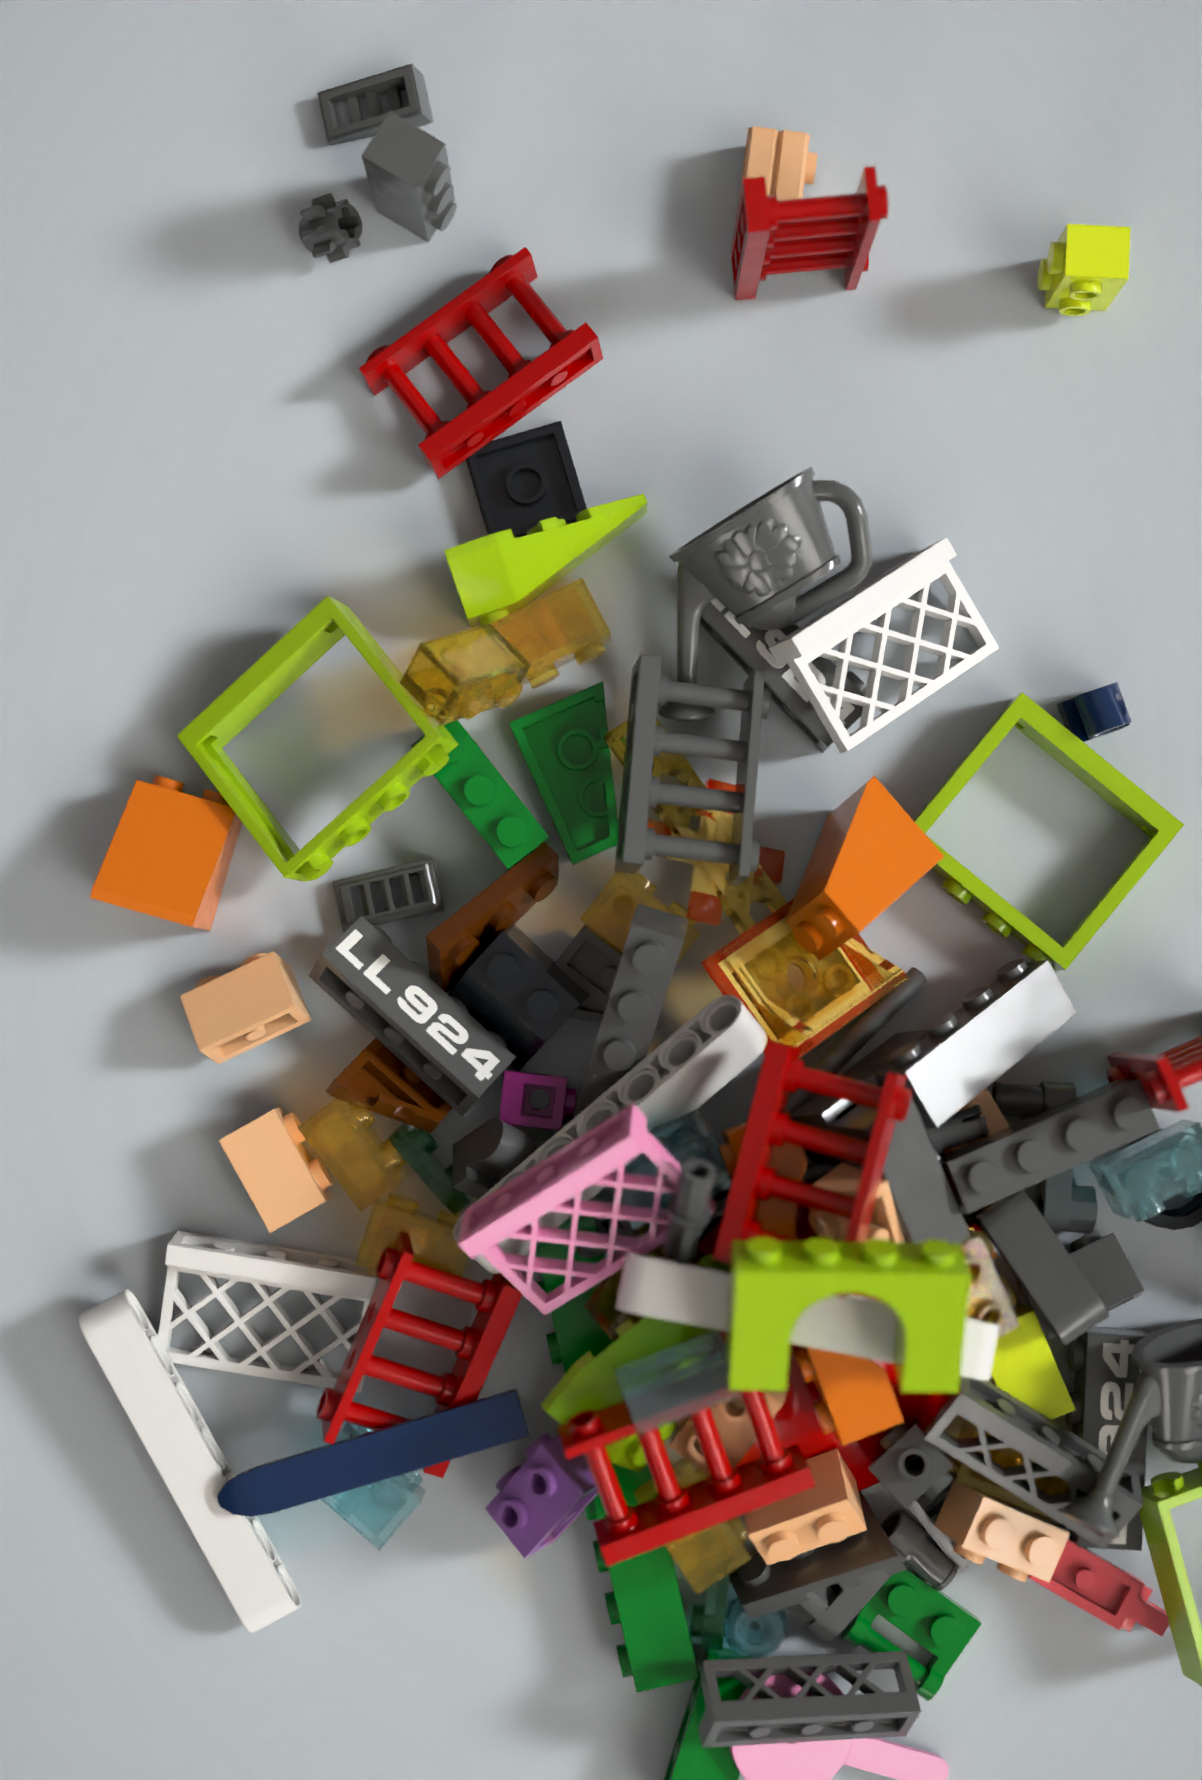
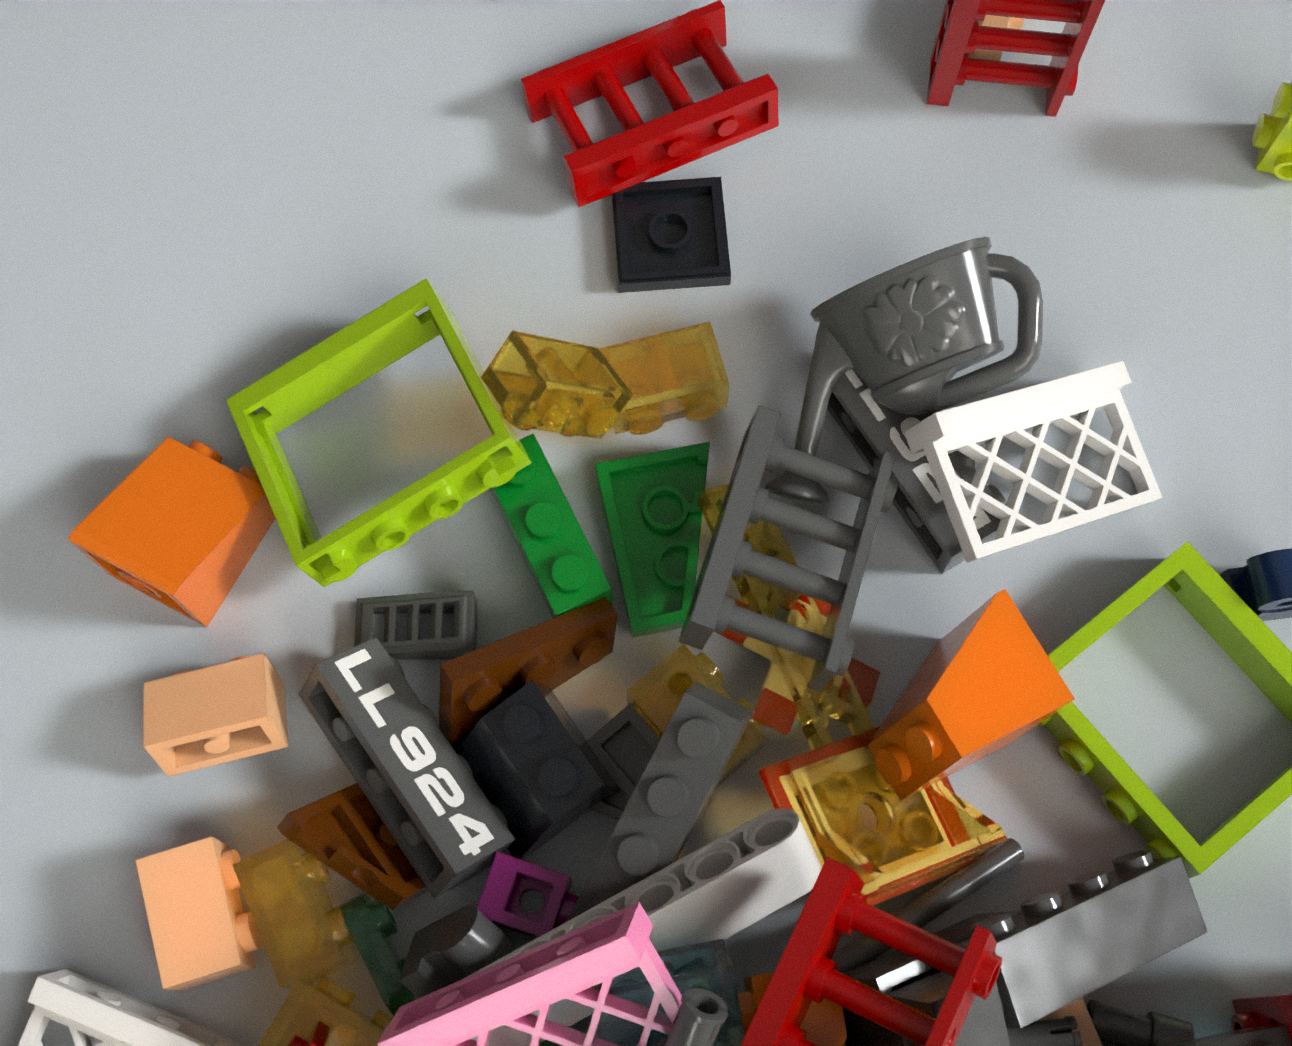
camera: 15 degrees right, 15 degrees down
lime wedge [444,494,648,631] -> none

